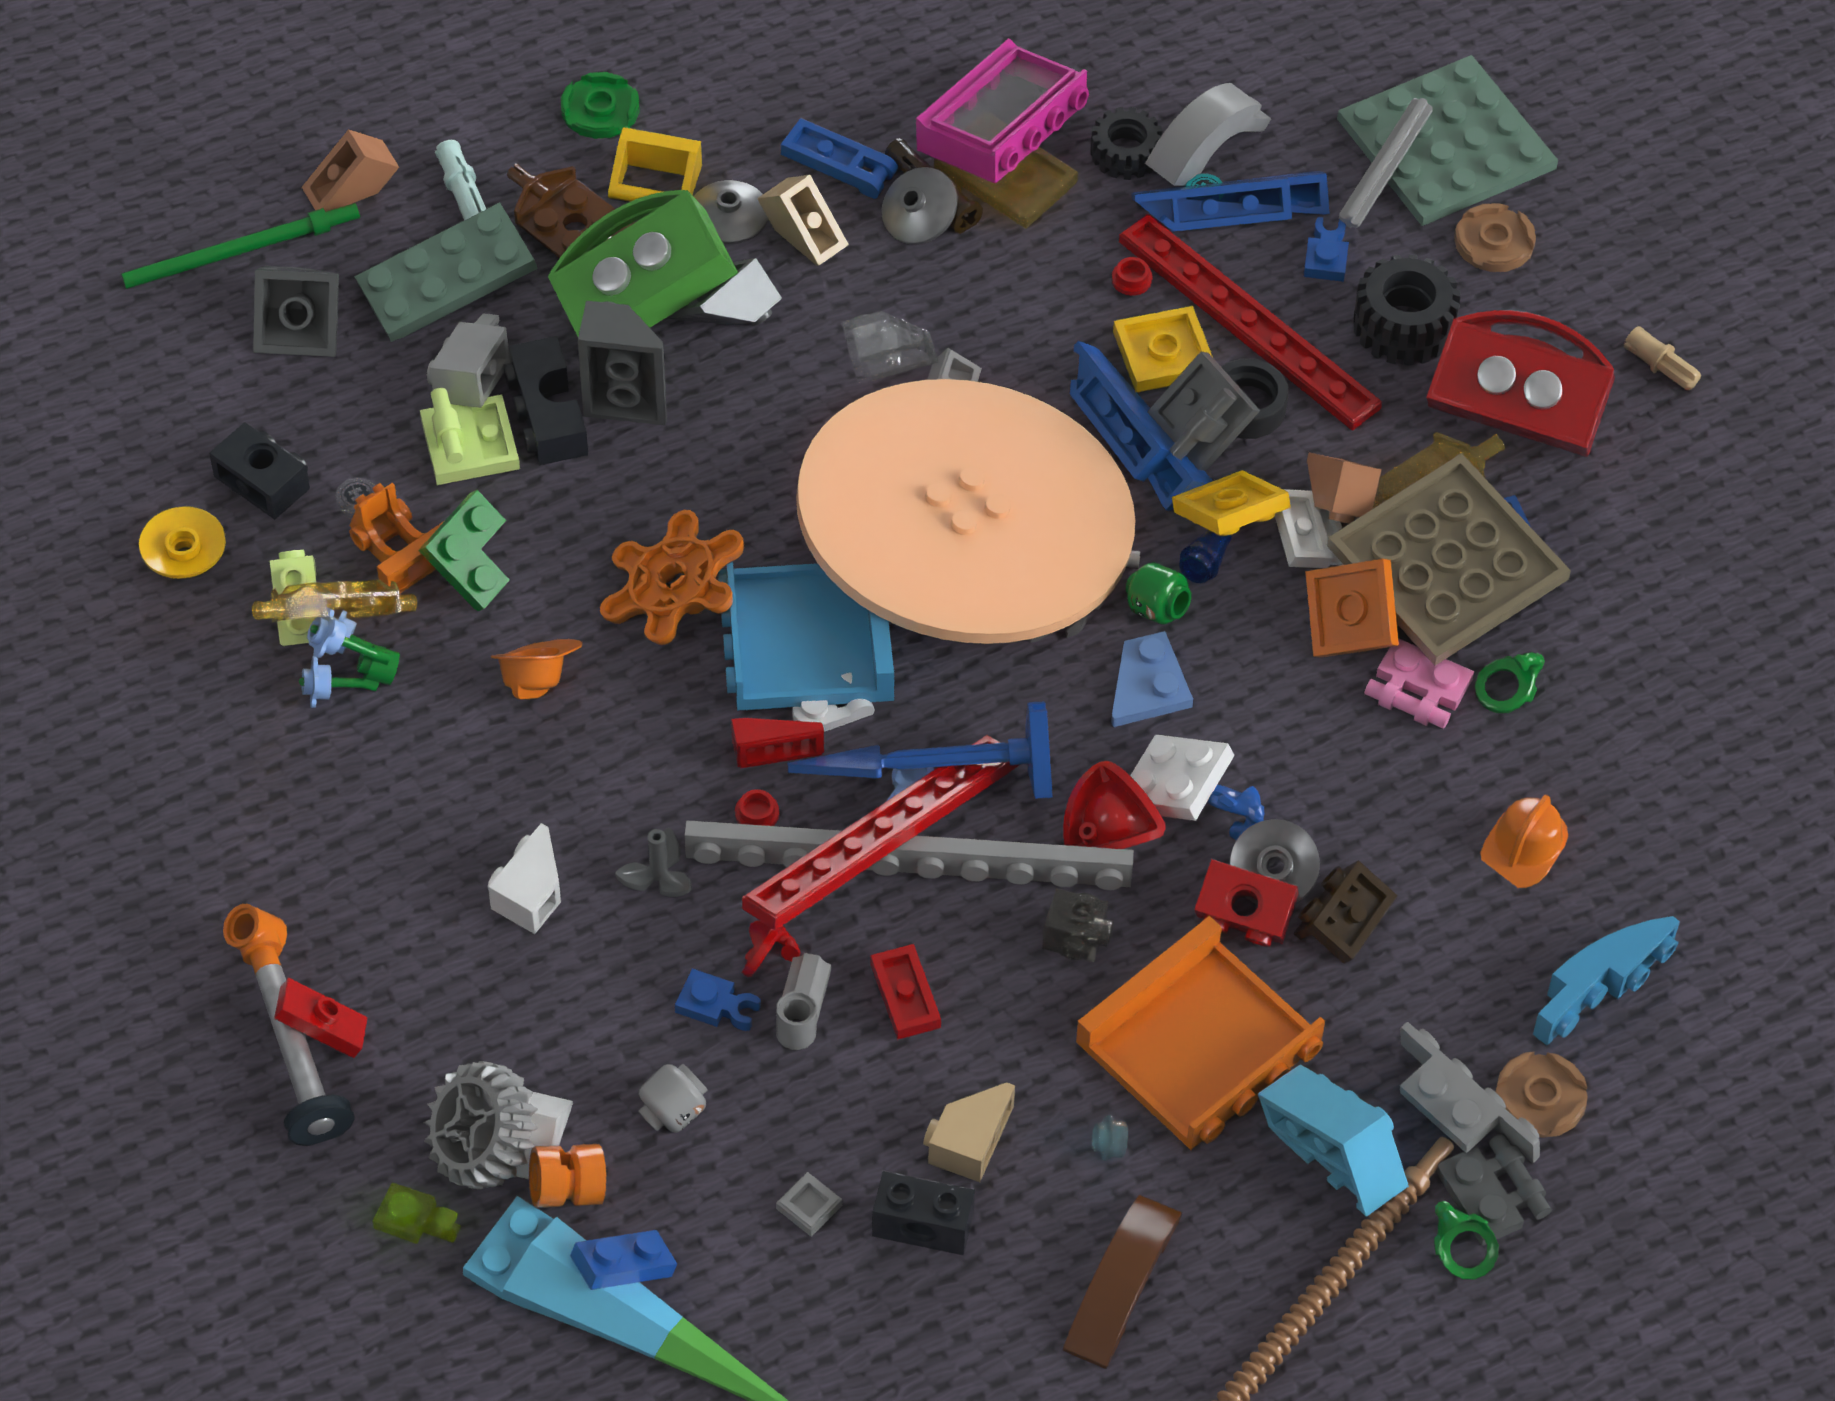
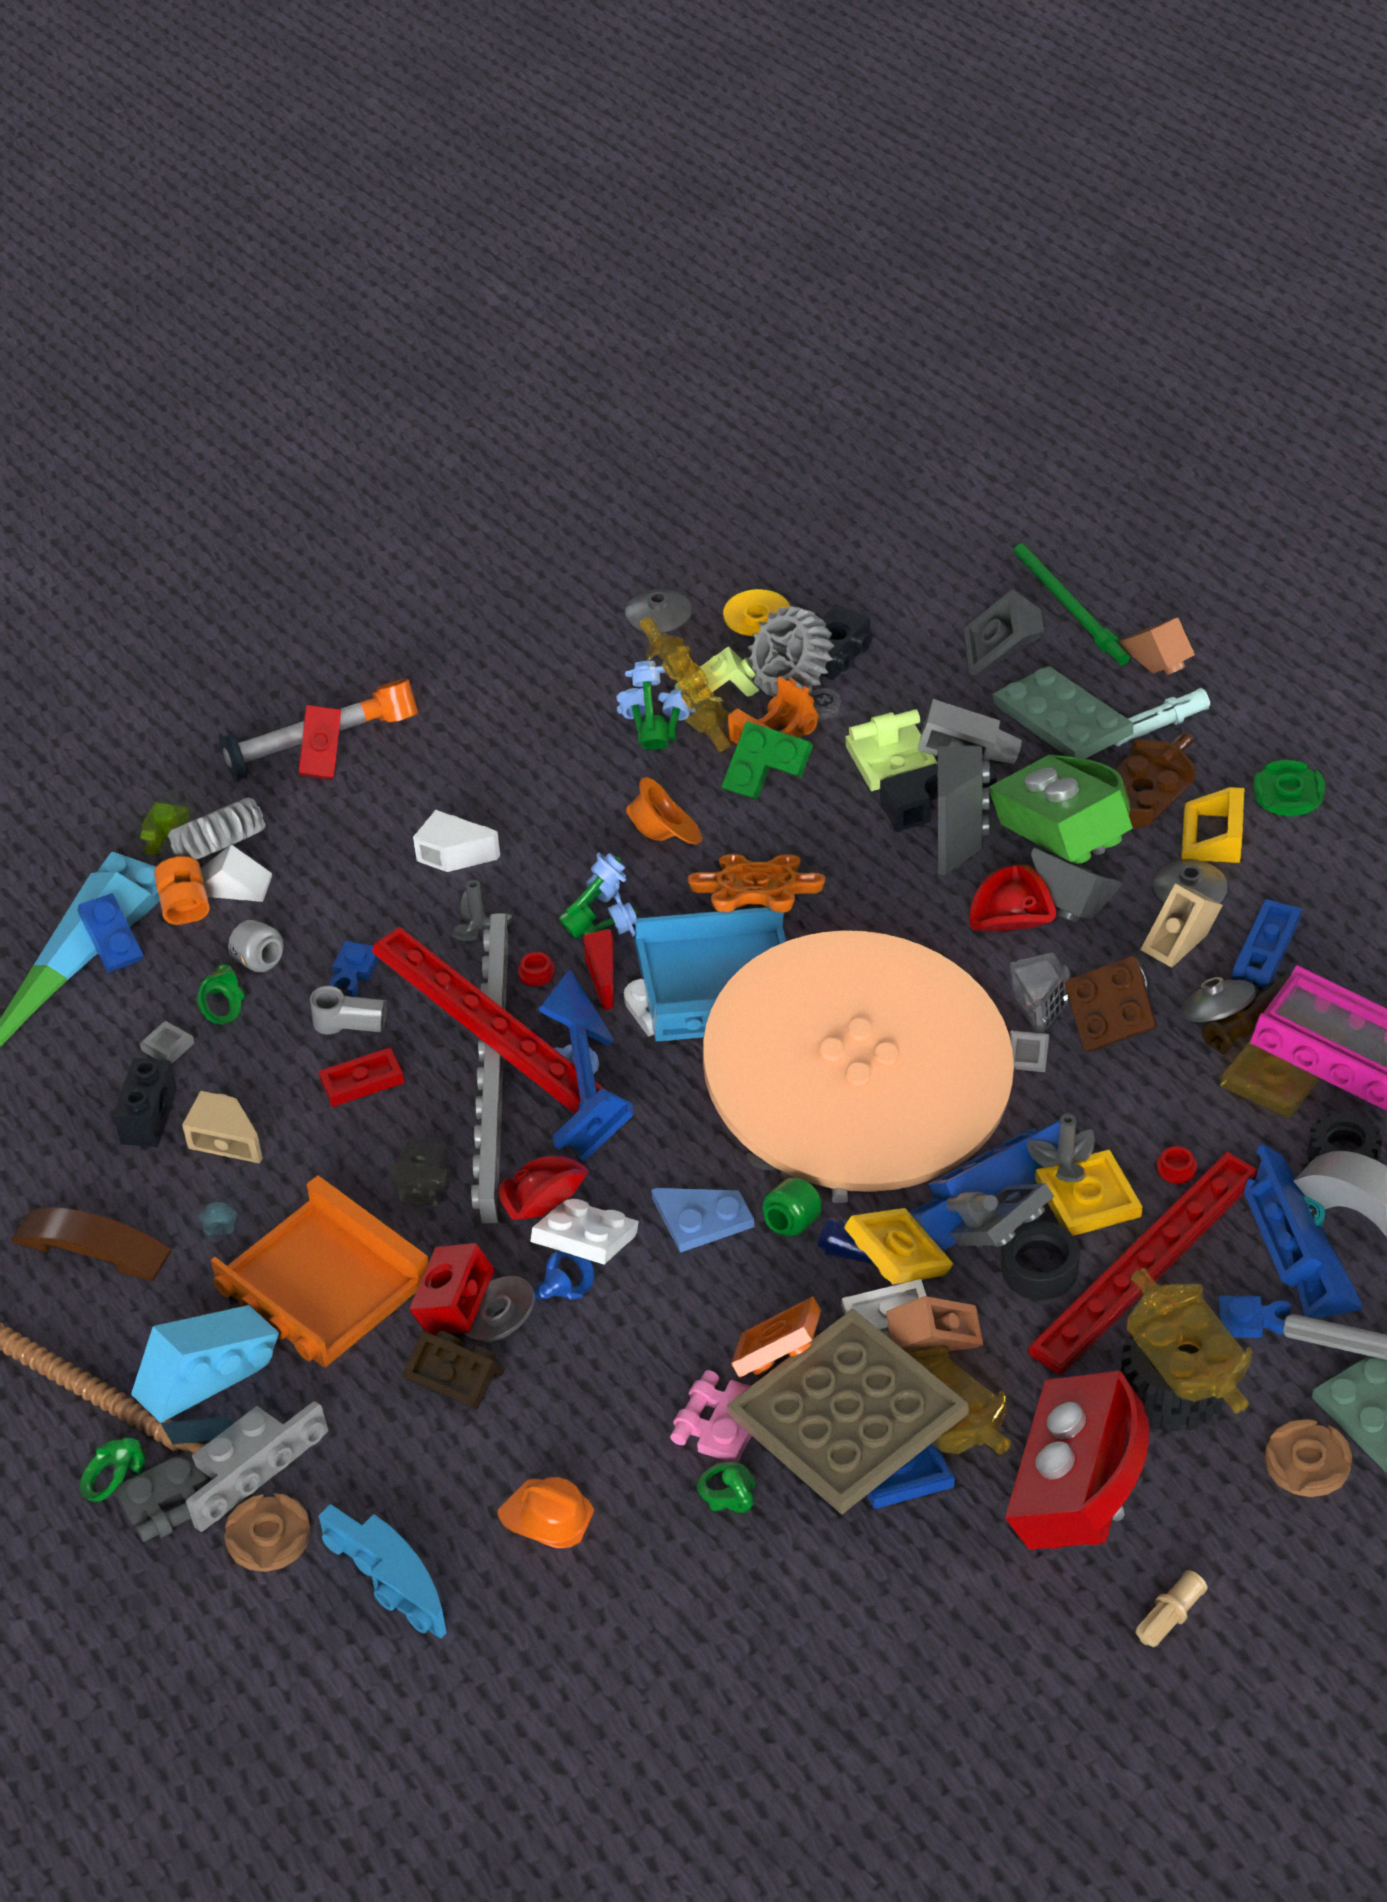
camera: 90 degrees right, 10 degrees down
red piece [741,920,801,977] -> none
none -> black sticker [160,1417,234,1445]
none -> green piece [197,964,245,1025]
none -> plant [558,852,637,940]
none -> flat silver dish [625,589,692,634]
none -> light grey gear [747,606,834,697]
none -> red hat [969,864,1056,931]
none -> dark grey plant [1027,1114,1095,1182]
none -> reddish brown plate [1065,956,1157,1052]
none -> clear yellow plate [1127,1268,1252,1414]

